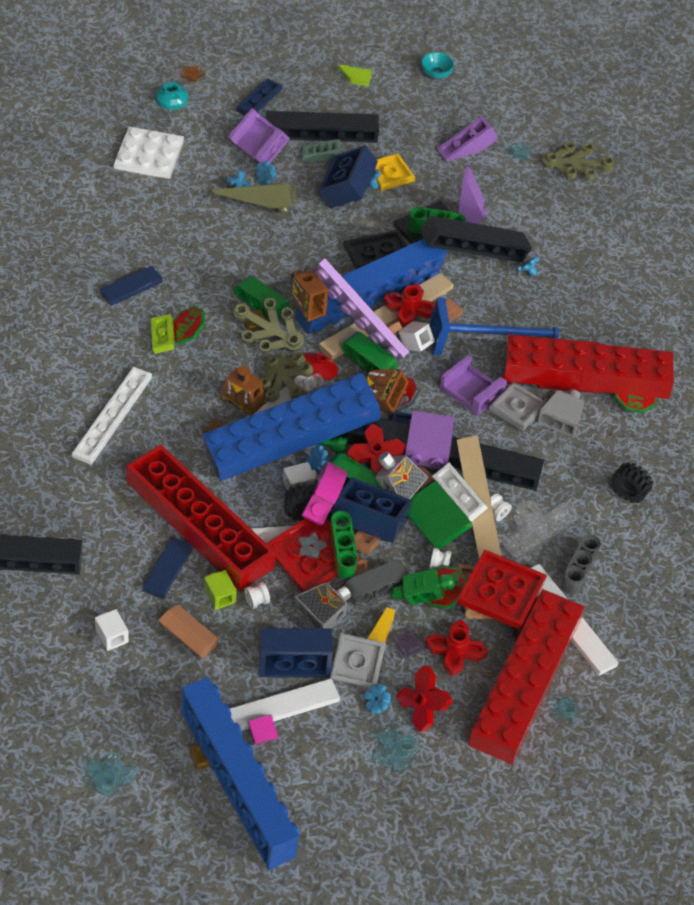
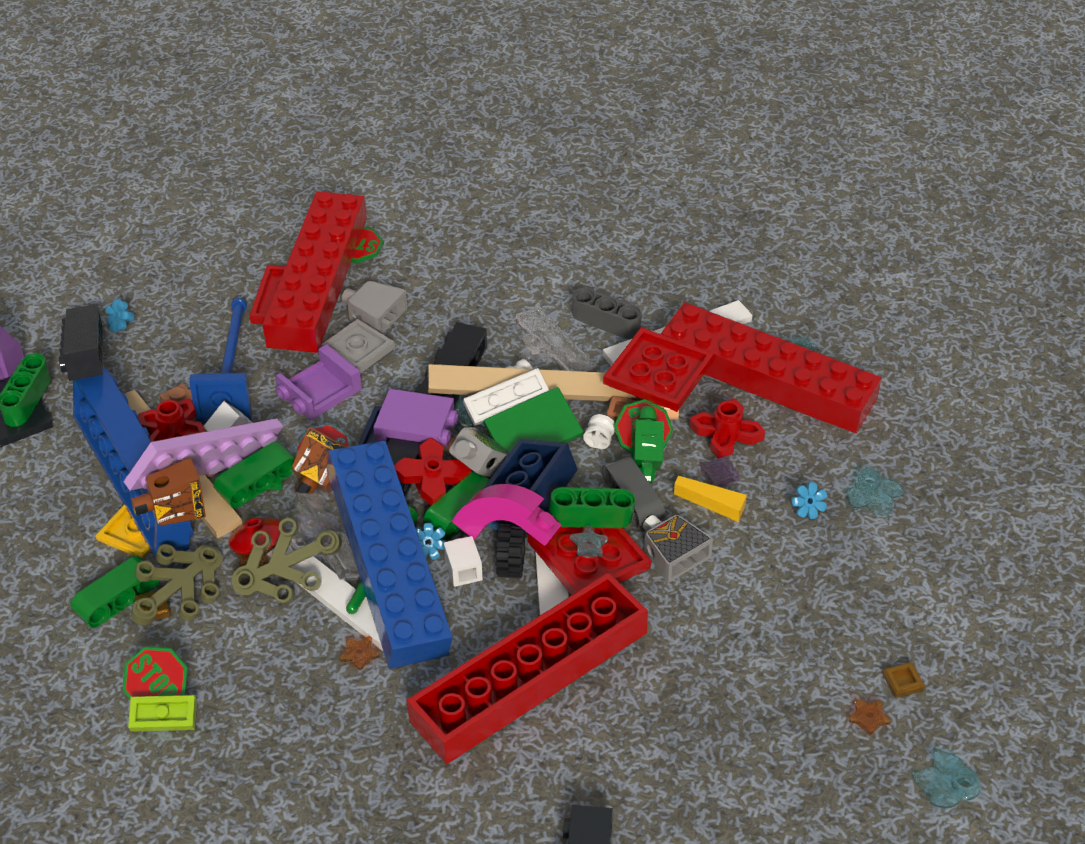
camera: 80 degrees left, 5 degrees down
white tile [72,367,152,465] -> none
white brick [95,609,128,651] -> none
dark blue tile [100,266,163,306] -> none
dark blue tile [143,537,193,599] -> none
nougat piece [158,605,219,659] -> none
blue brick [181,677,300,870] -> none
lime brick [204,570,237,610] -> none
dark orange torso [220,366,265,415] -> none
white tile [230,679,340,731] -> none
white wheel [244,582,270,609] -> none
dark pink tile [247,714,278,745] -> none
dark blue brick [259,627,333,678] -> none
light grey plate [330,633,386,688] -> none
black tile [343,230,407,269] -> none
red plant [396,666,453,732] -> none
black tyre [610,462,653,503] -> none
none -> clear orange plate [849,699,891,735]

